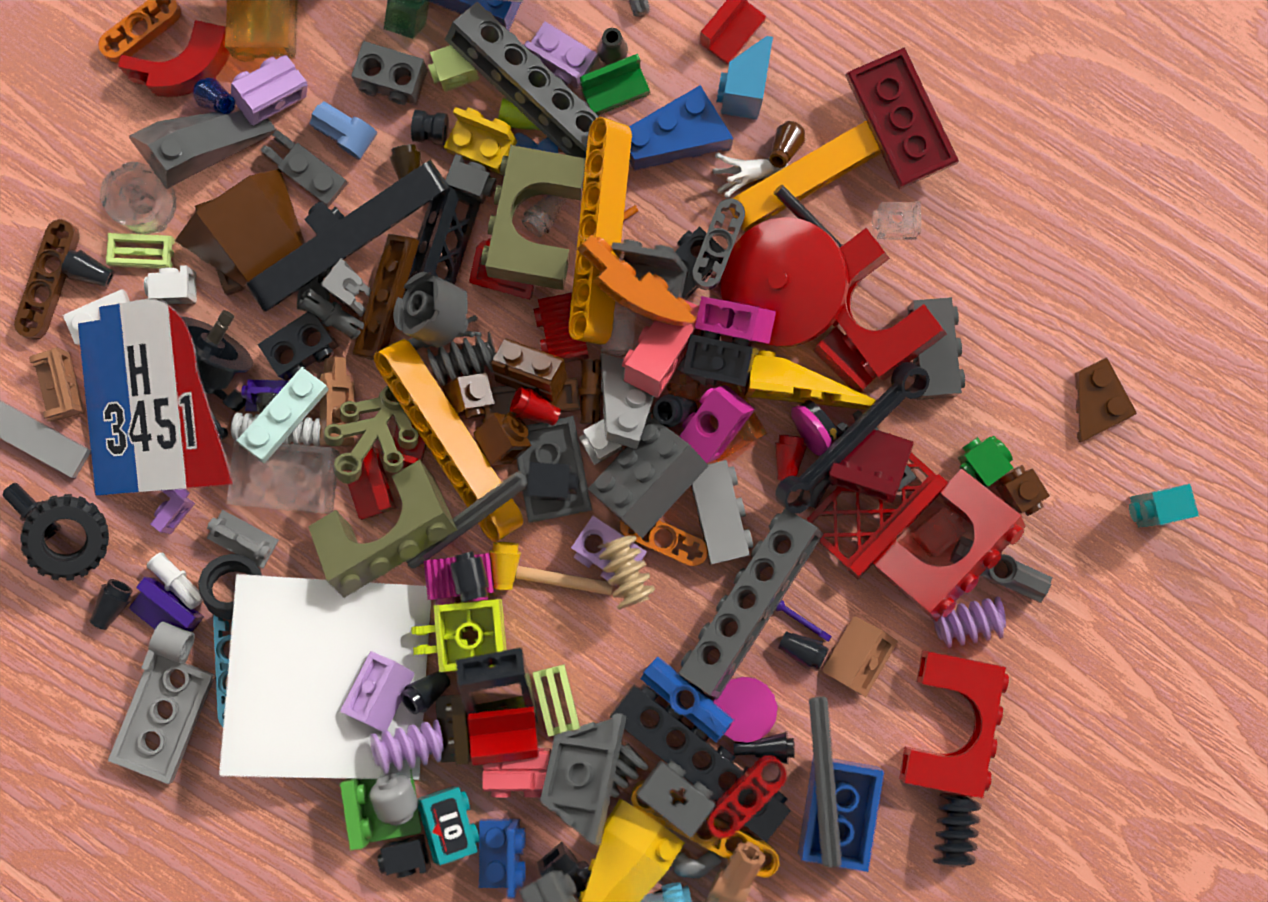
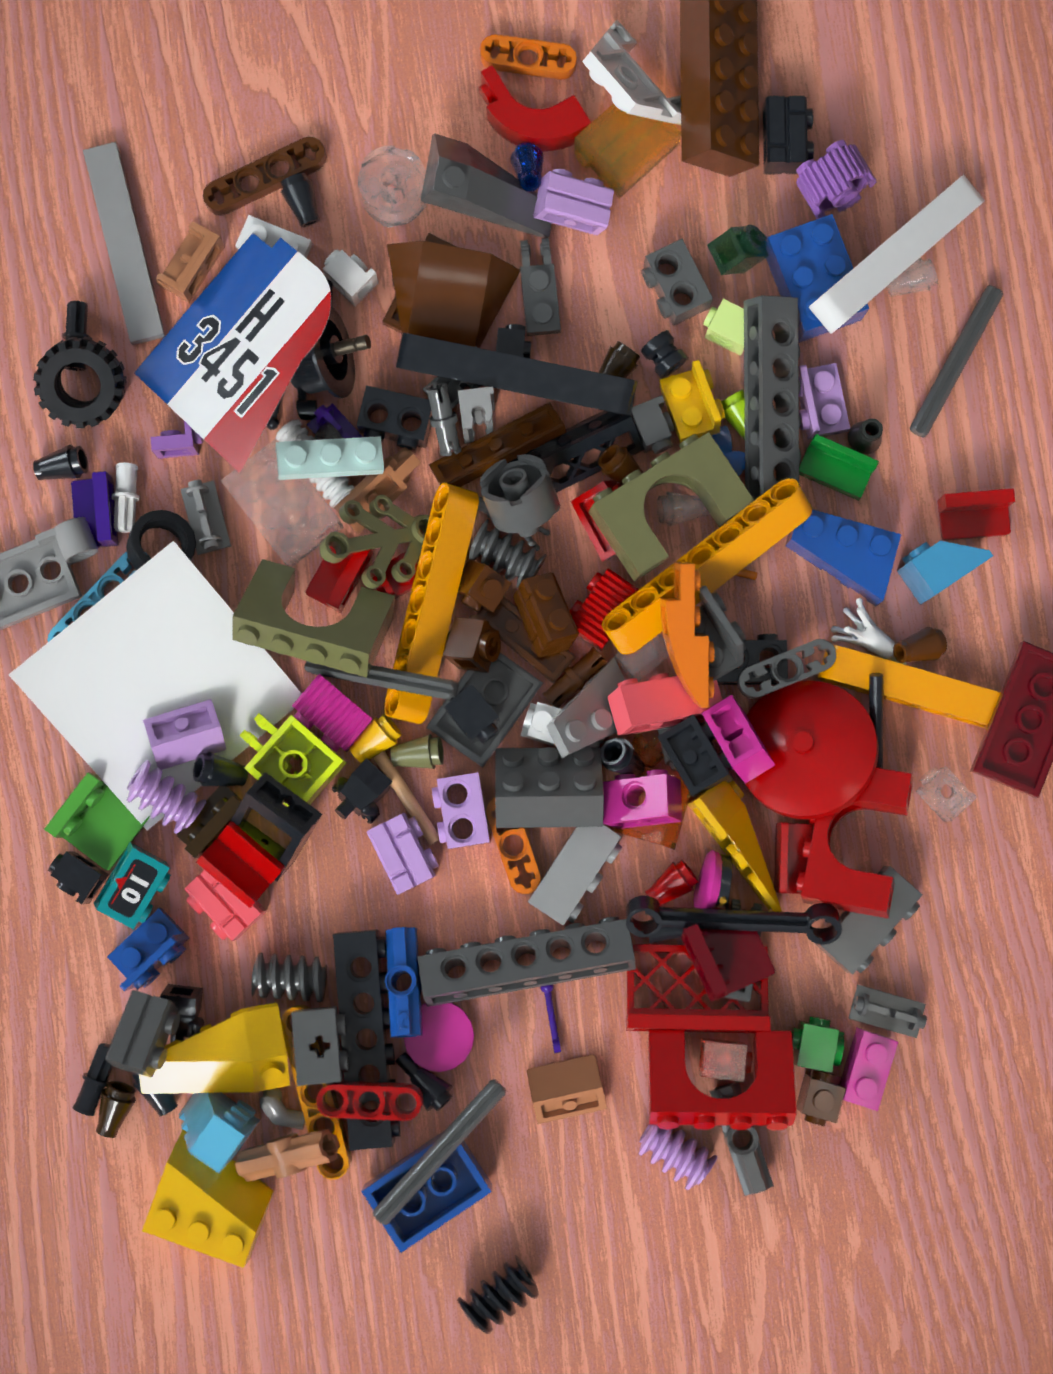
camera: 45 degrees right, 0 degrees up
yellowish green tile [106,233,175,269] -> none
medium blue piece [309,101,378,159] -> none
light grey head [369,773,418,825] -> none
black brick [449,551,489,602] -> none
red cone [510,387,561,426] -> none
yellowish green tile [533,664,580,737] -> none
dark grey wing [540,713,627,846] -> none
tan piece [598,536,655,610] -> none
black cone [778,631,829,672] -> none
red arch [899,650,1009,799] -> none
reddish brown wing [1075,357,1137,443] -> none
teal brick [1129,484,1199,528] -> none
none -> black piece [332,758,393,824]
none -> lavender brick [366,813,439,895]
none -> olive cone [391,734,444,769]
none -> reddish brown cone [598,444,644,485]
none -> dark pink brick [840,1027,898,1111]
none -> dark grey hinge [848,984,927,1038]

